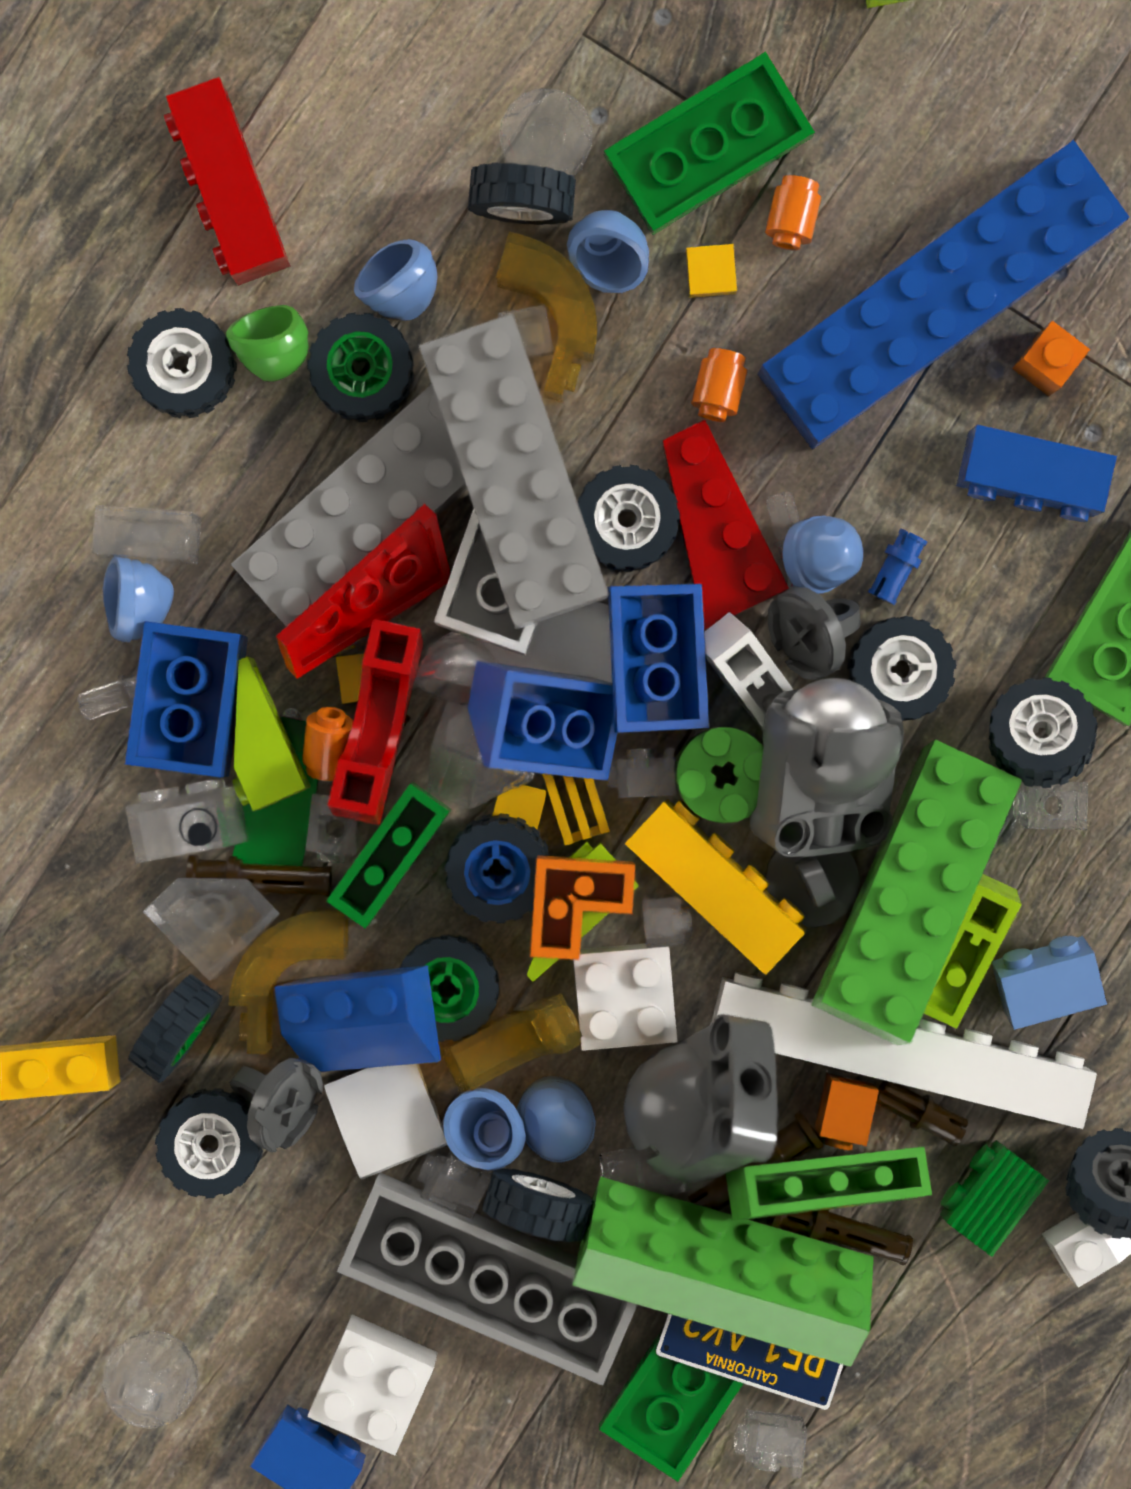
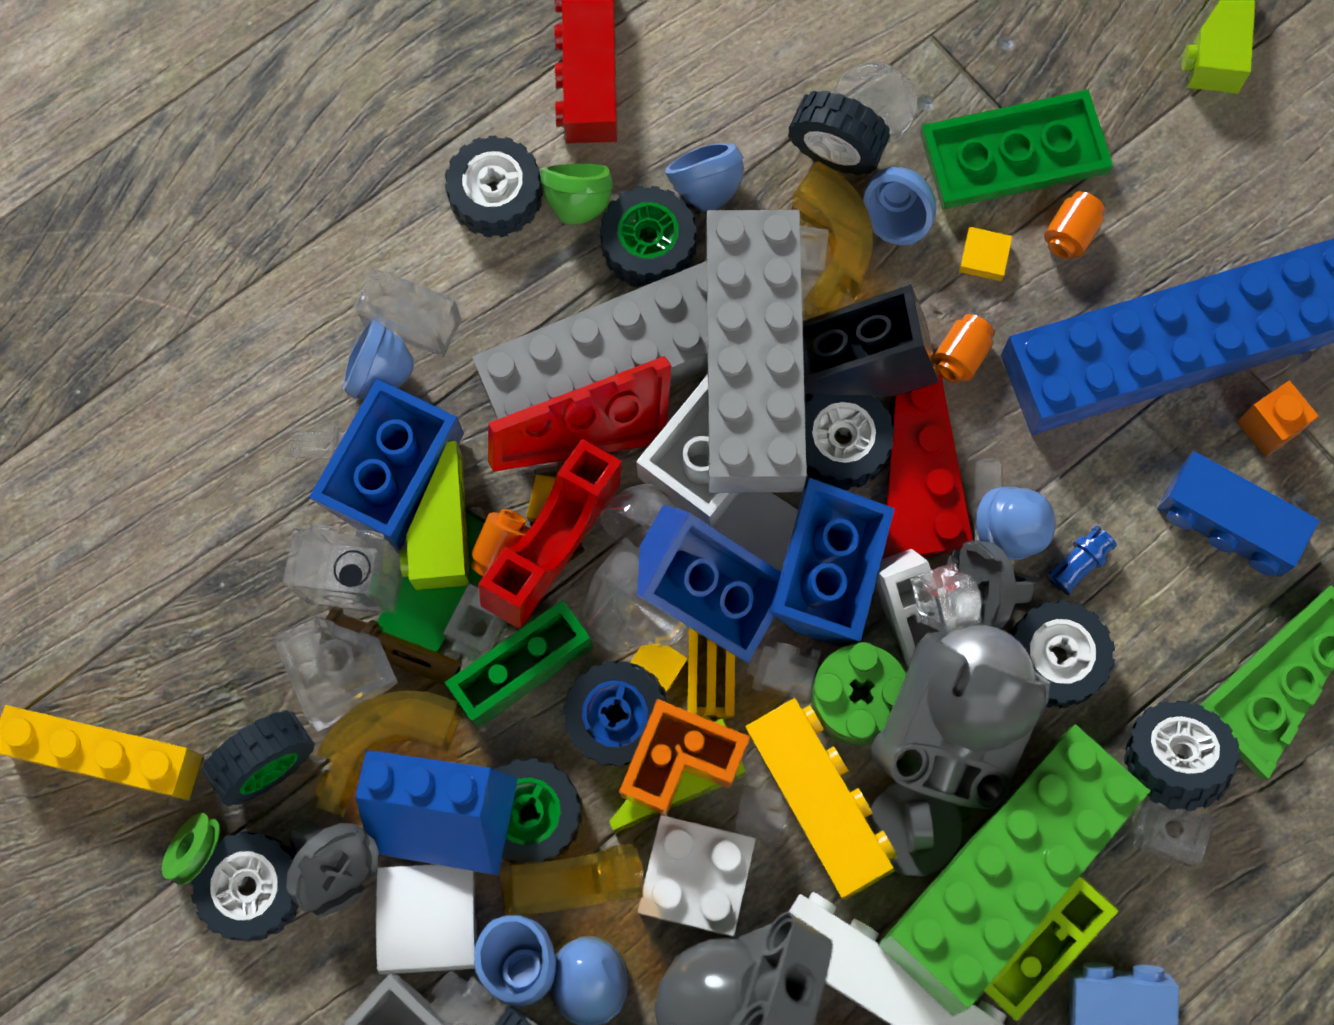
camera: 25 degrees right, 15 degrees down
none -> bright green piece [162,813,220,885]
none -> black slope [802,284,939,396]
none -> clear brick [910,563,981,634]

